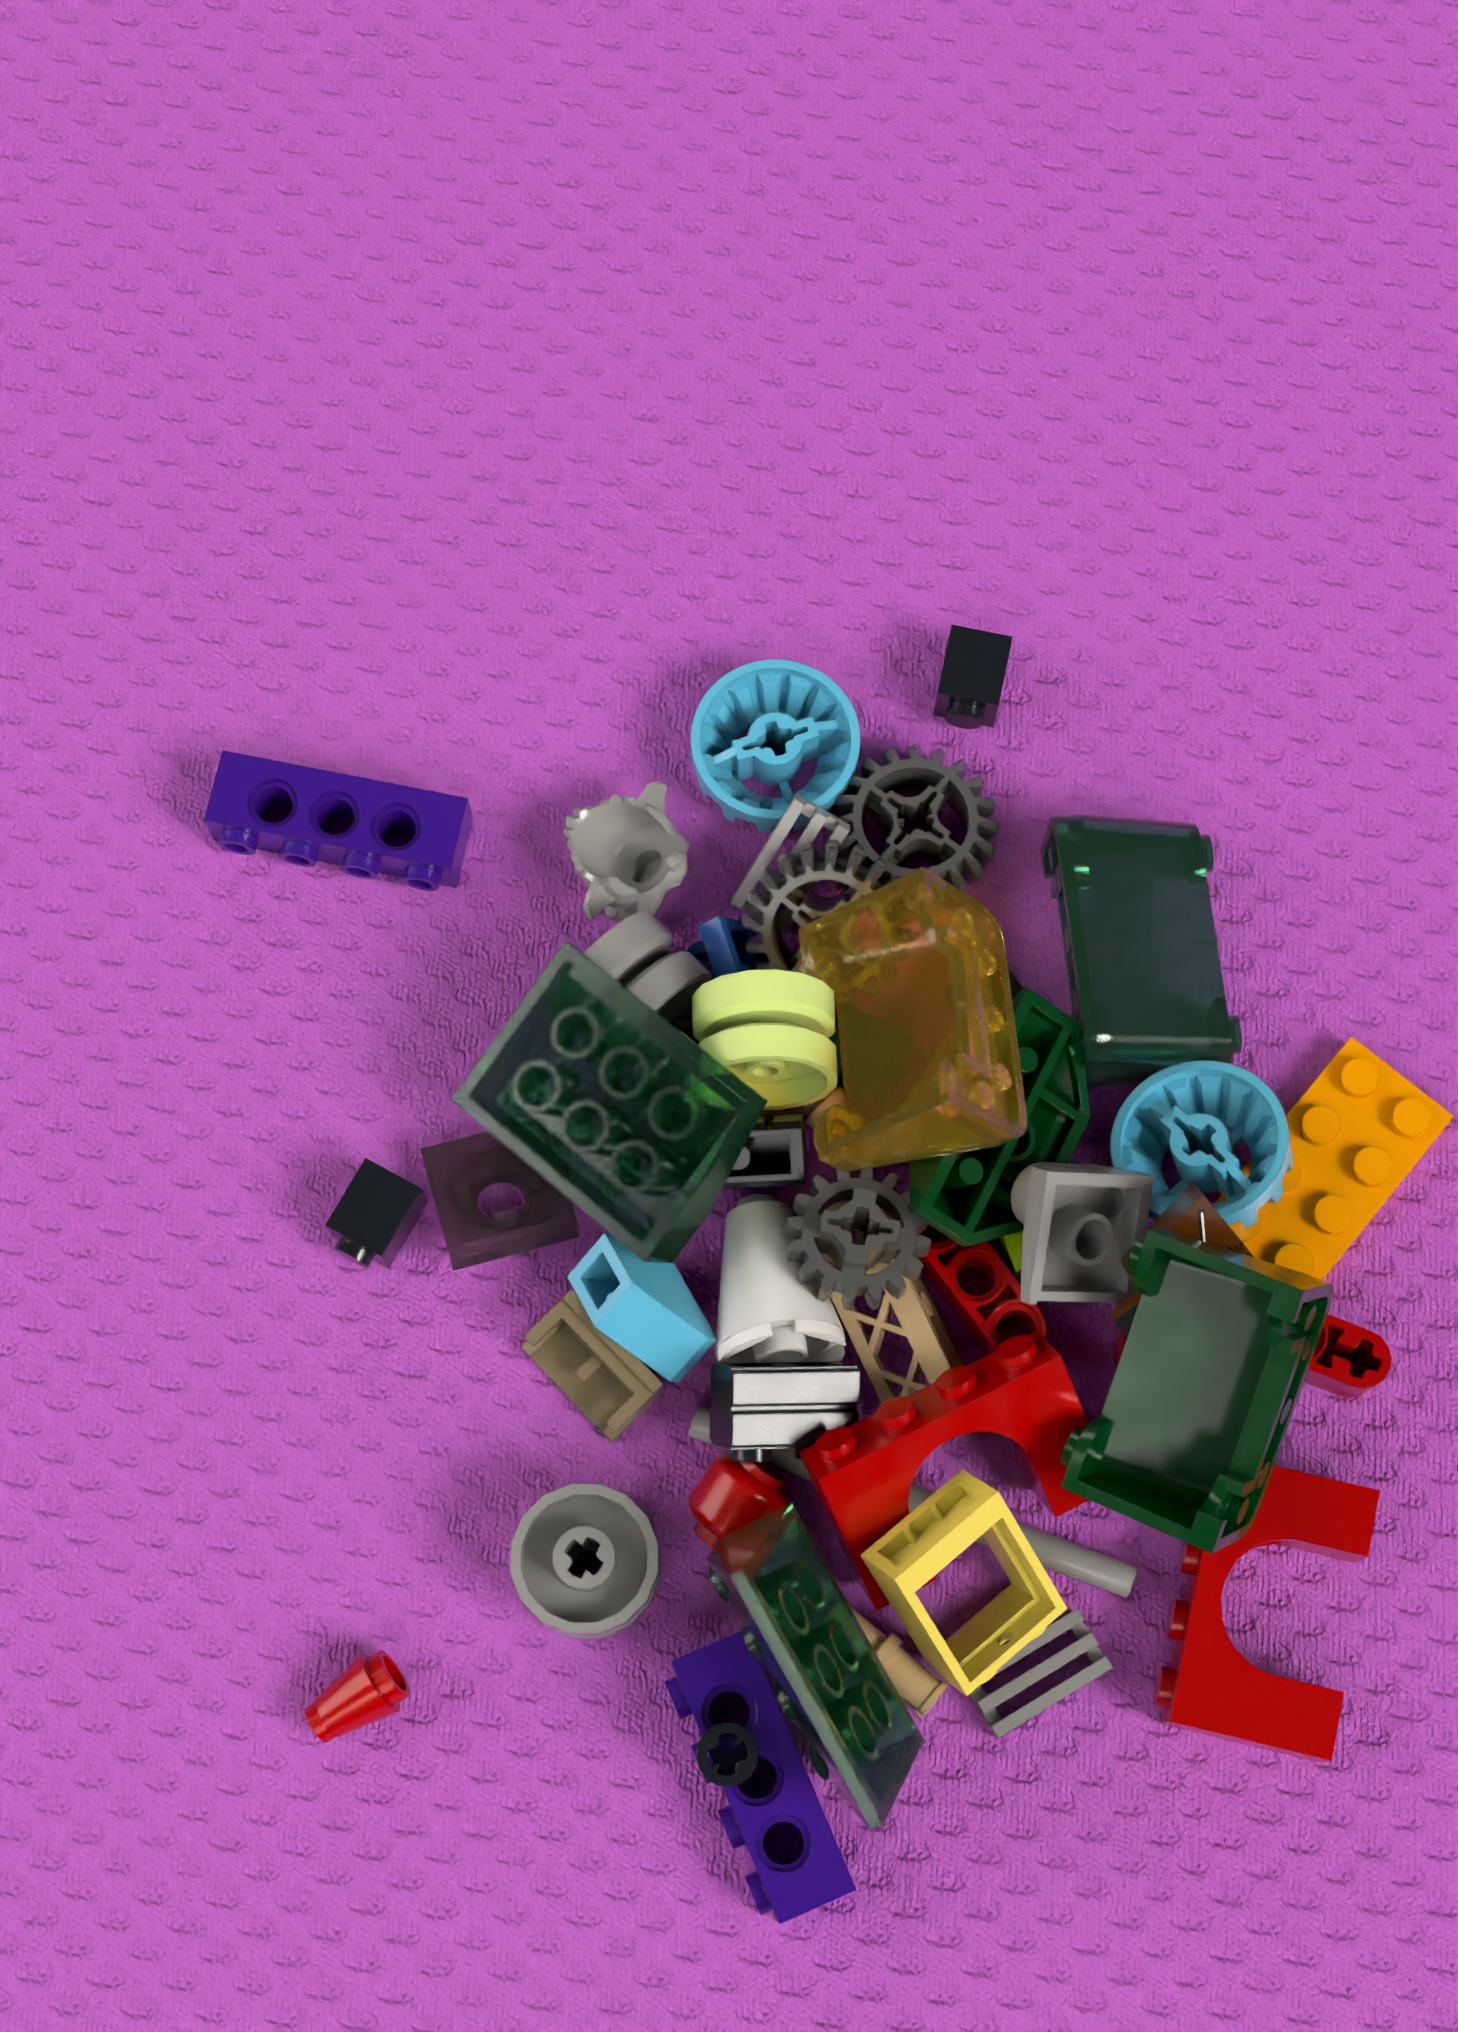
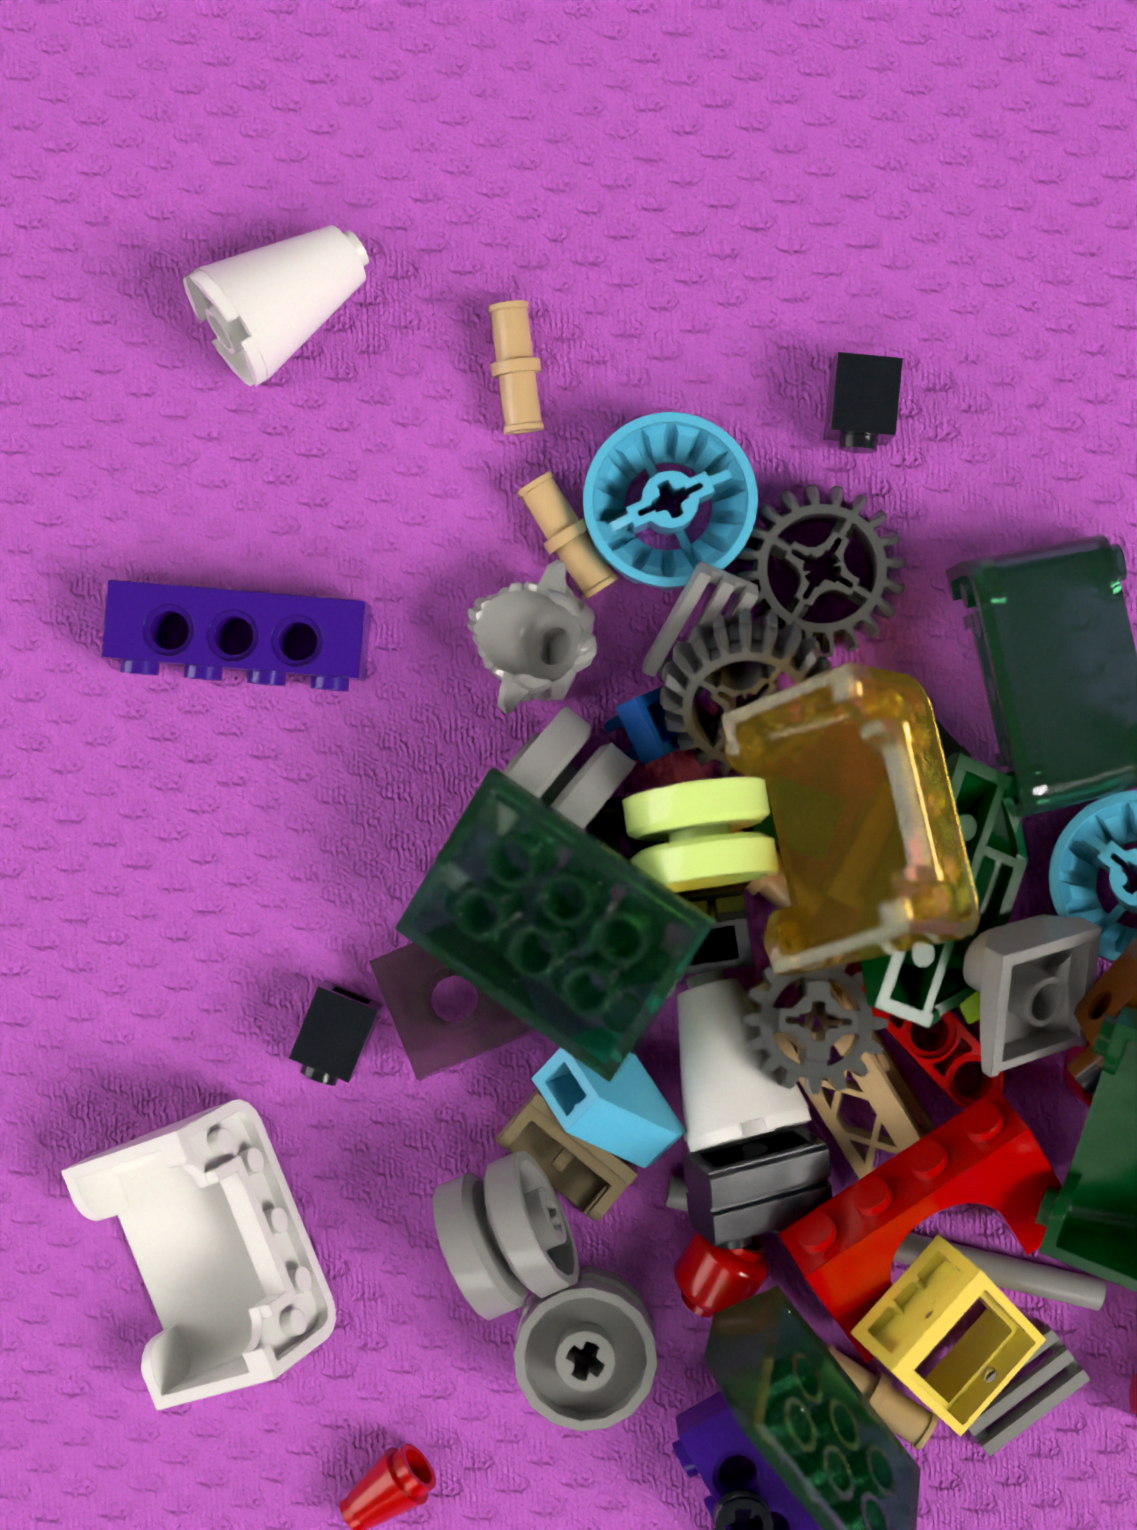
camera: 10 degrees left, 15 degrees up
none -> white windscreen [61,1099,336,1411]
none -> white cone [183,225,369,387]
none -> light grey wheel [432,1150,580,1321]
none -> tan pin [488,300,544,435]
none -> tan pin [516,471,619,601]

